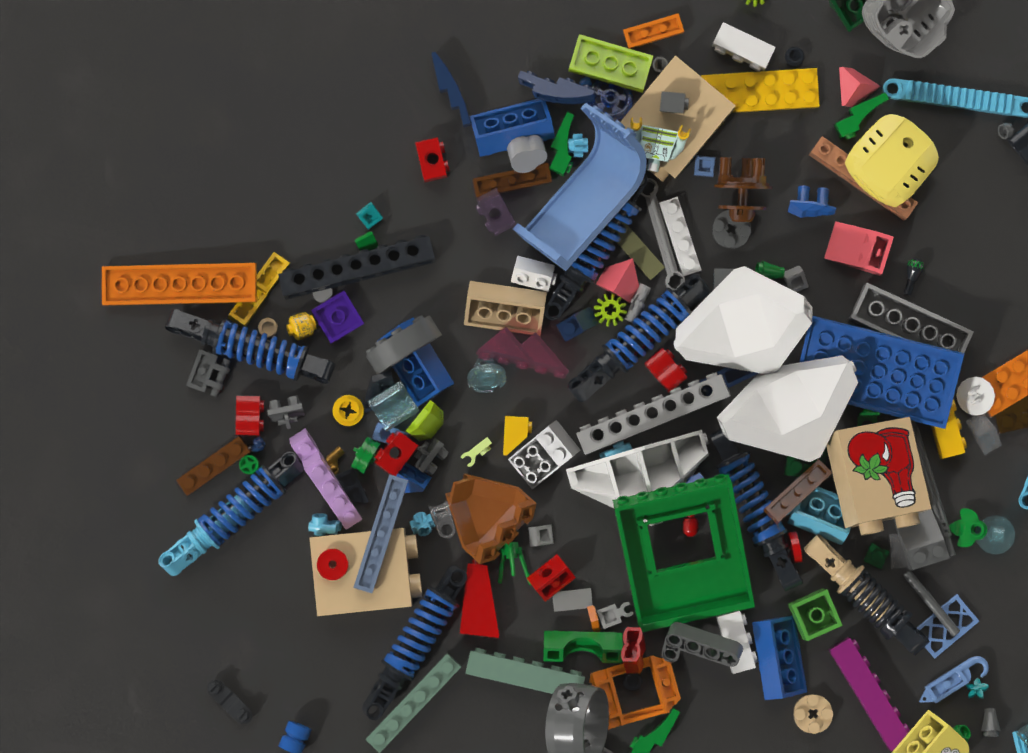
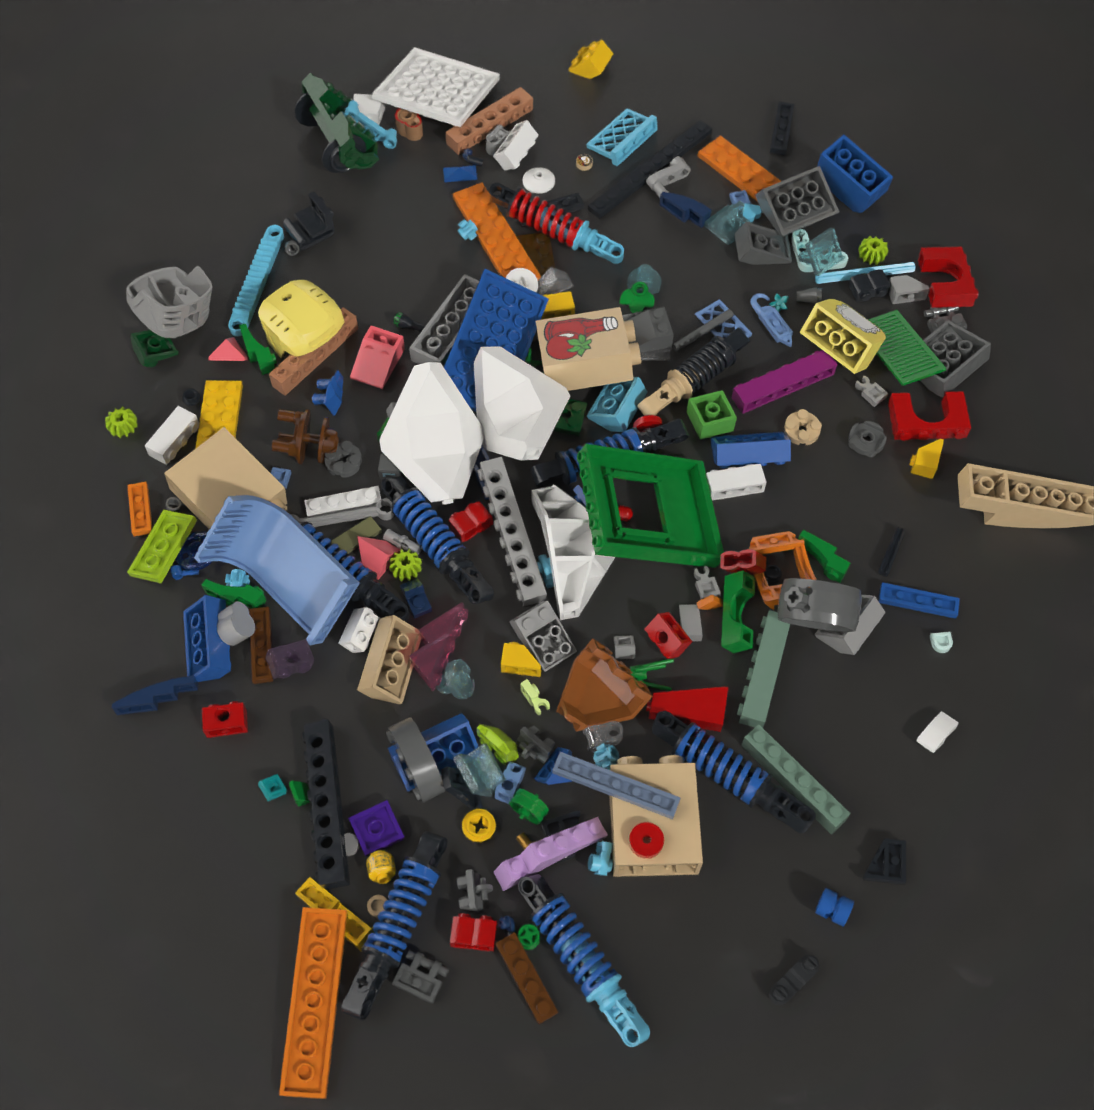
camera: 85 degrees left, 25 degrees down
red brick [374,431,418,476] -> none
dark blue slope [518,71,596,104] -> none
torso [630,117,691,172] -> none
dark grey brick [660,91,689,114] -> none
dark grey beam [662,622,743,667] -> none
reddish brown plate [764,459,832,525] -> none
dark green plate [863,543,889,569] -> none

